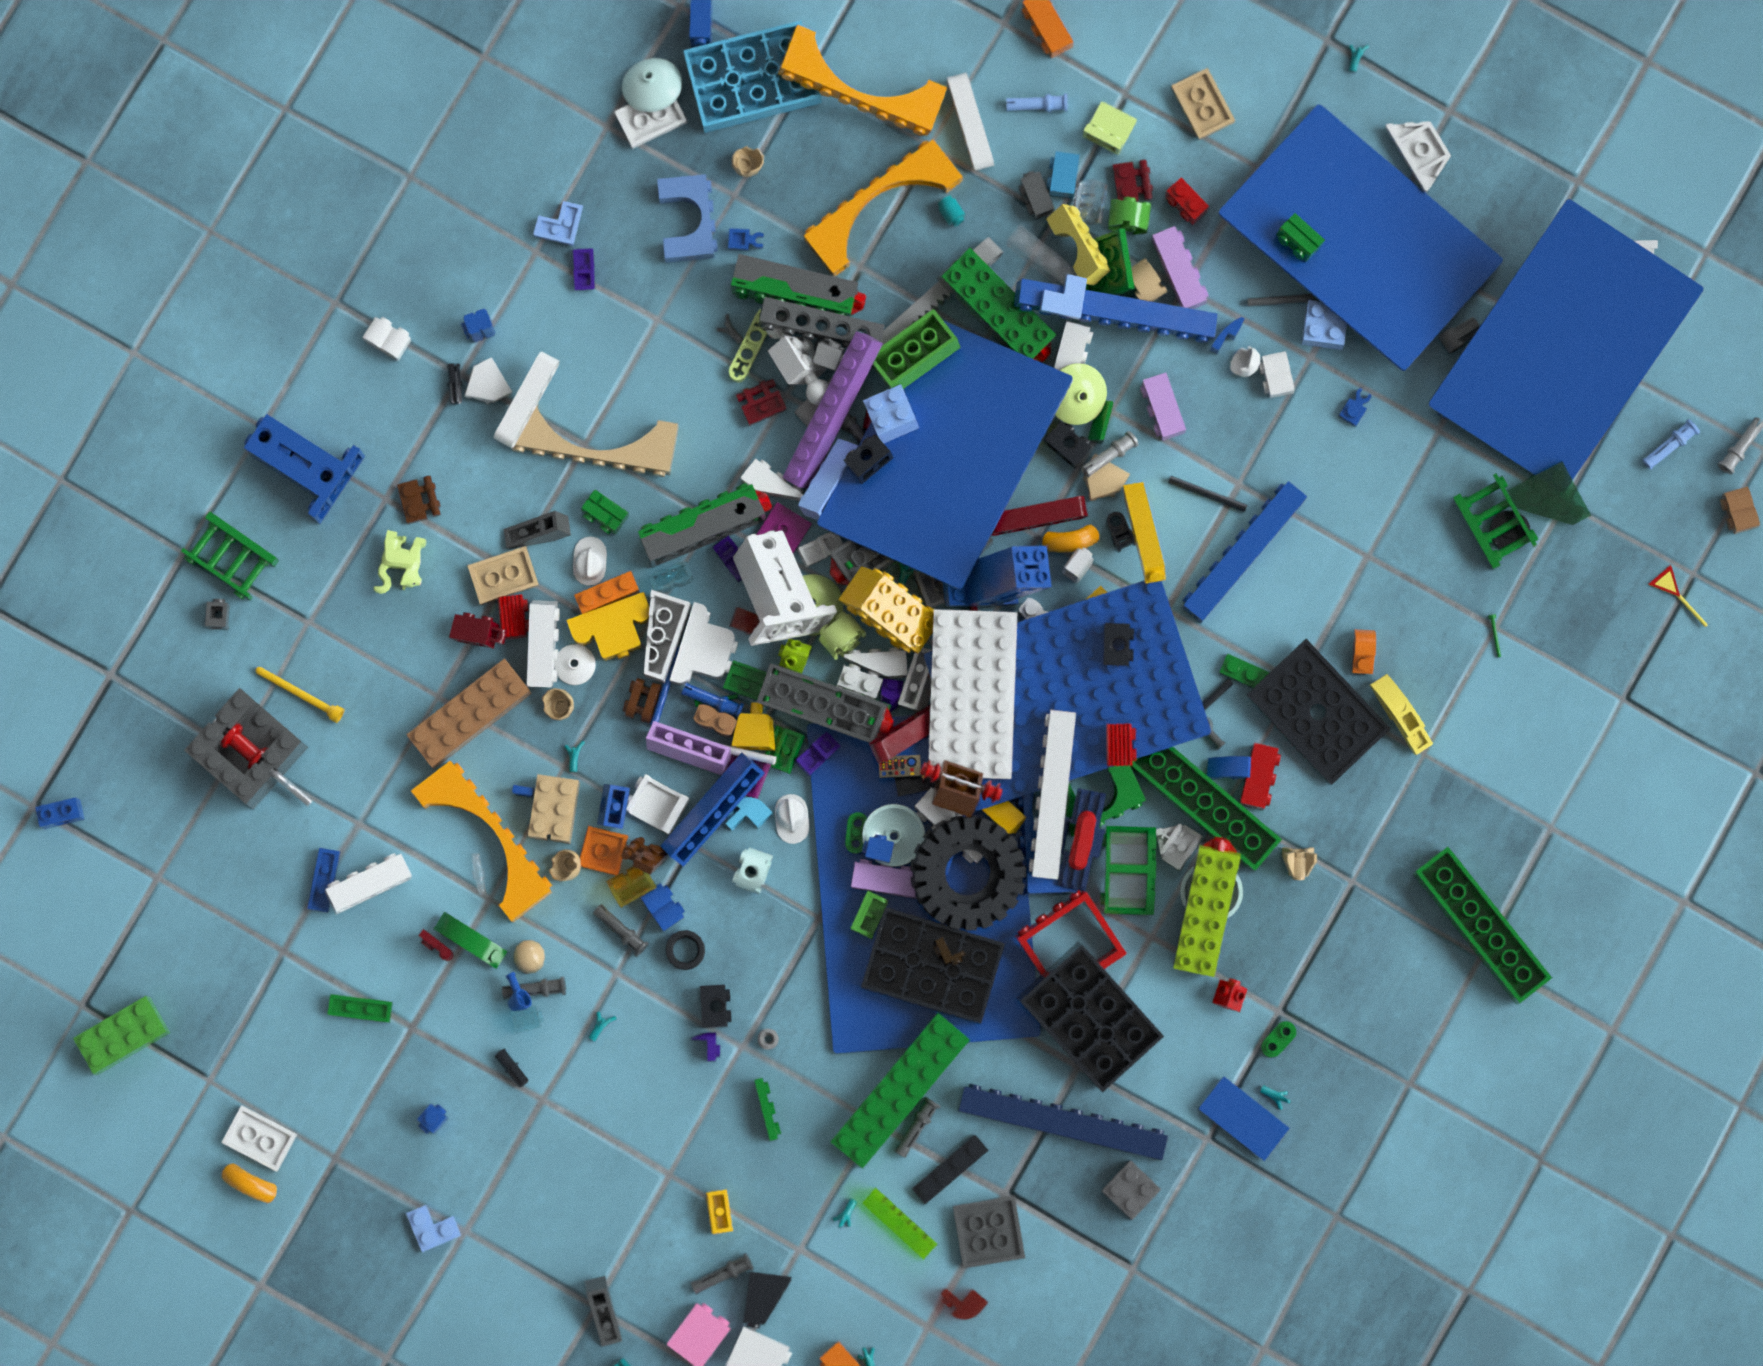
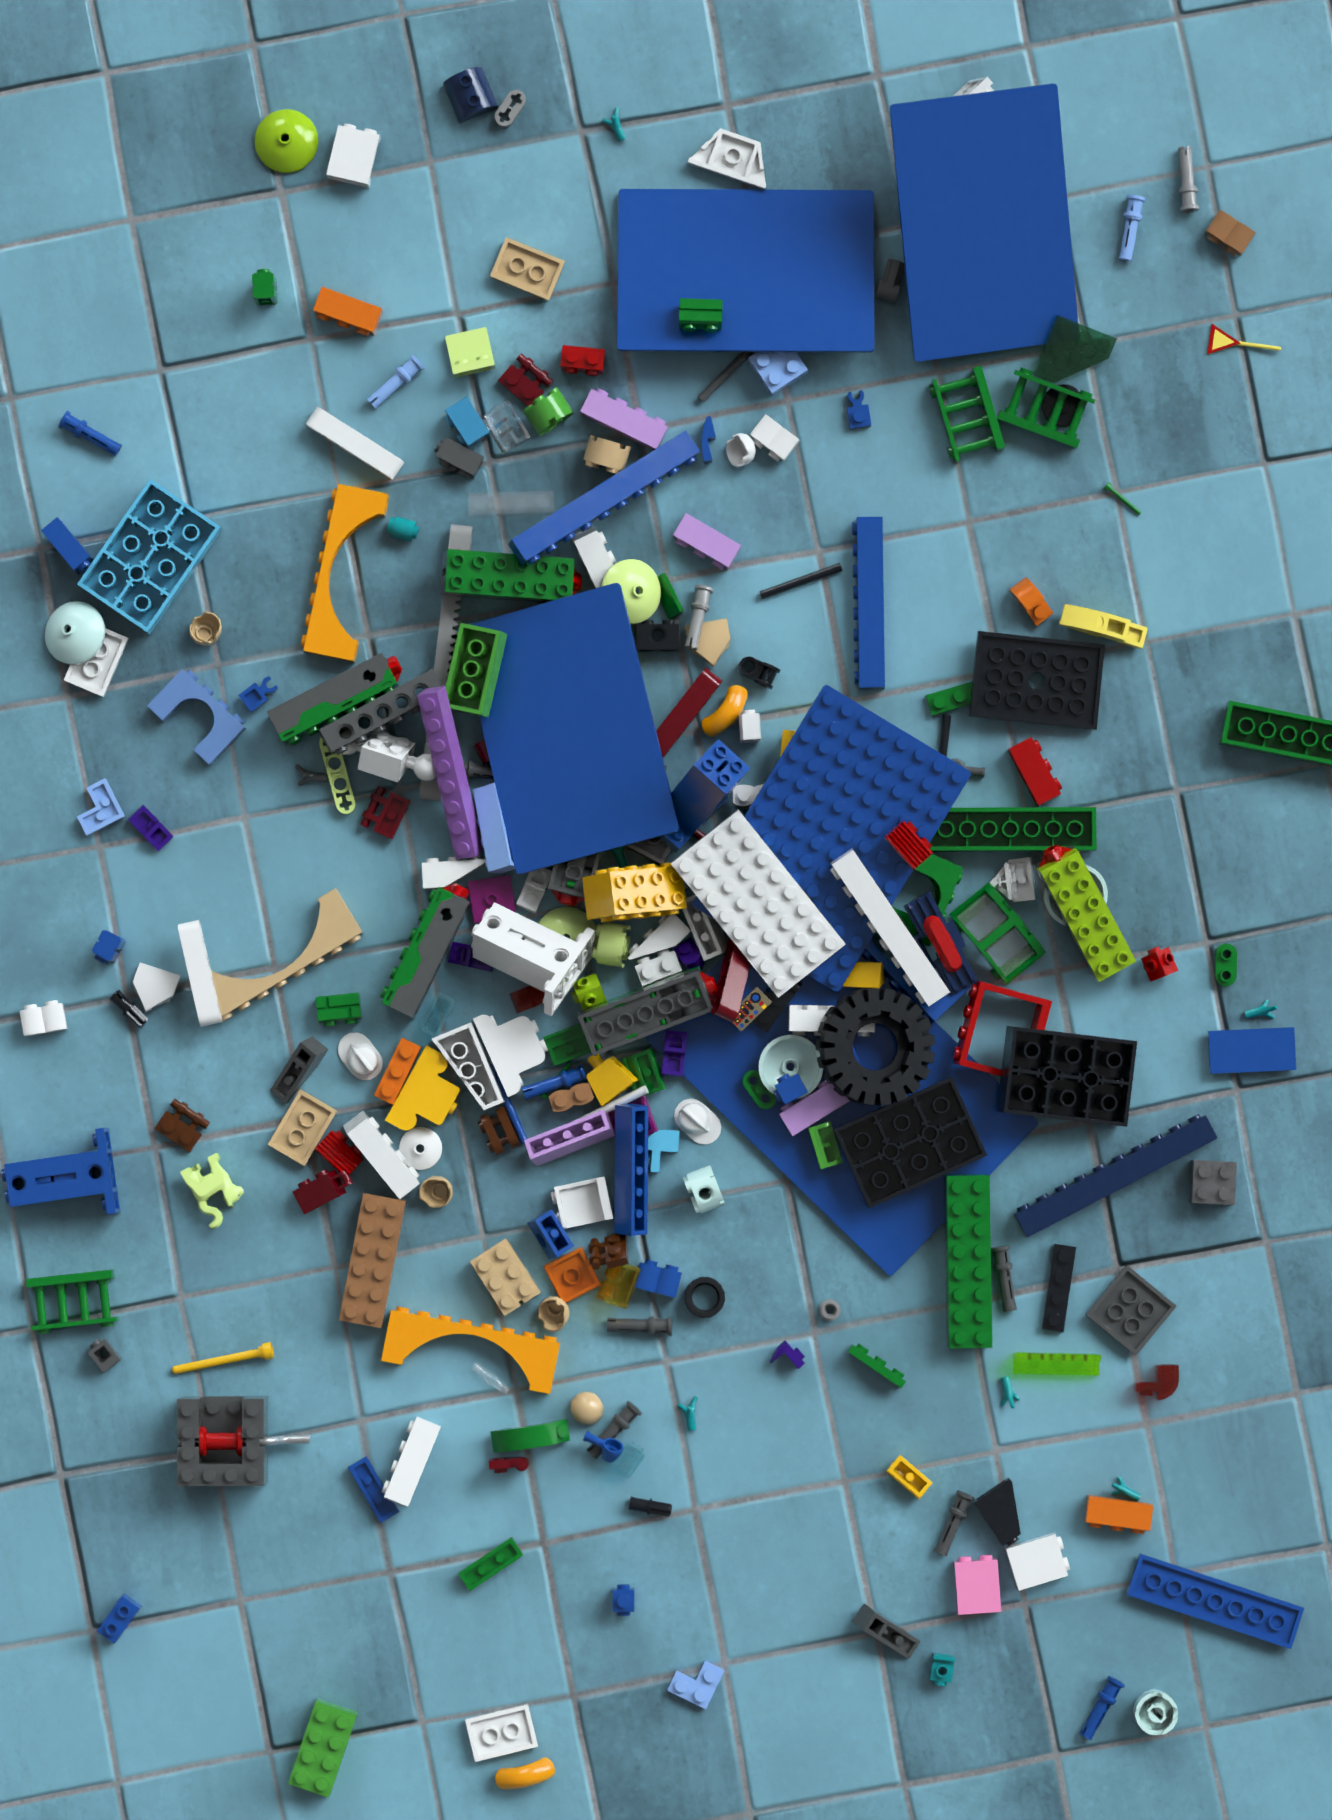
camera: 40 degrees left, 5 degrees up
blue tile [512,785,535,798] -> none
teal bar [564,741,585,772] -> none
black brick [700,984,732,1029] -> none
light orange arch [777,25,947,136] -> none
light grey brick [813,341,845,370] -> none
black brick [844,434,893,484] -> none
light blue brick [863,384,919,443] -> none
reddish brown brick [920,760,1002,818] -> none
dark brown bracket [933,937,965,966] -> none
light blue tile [1040,274,1087,319] -> none
light yellow arch [1046,204,1110,285] -> none
green plate [1085,229,1135,295] -> none
black brick [1103,623,1134,666] -> none
yellow brick [1123,482,1166,584] -> none
blue slope [1207,756,1251,780] -> none
tan brick [1282,847,1317,880] -> none
none -> green fence [929,366,1005,464]

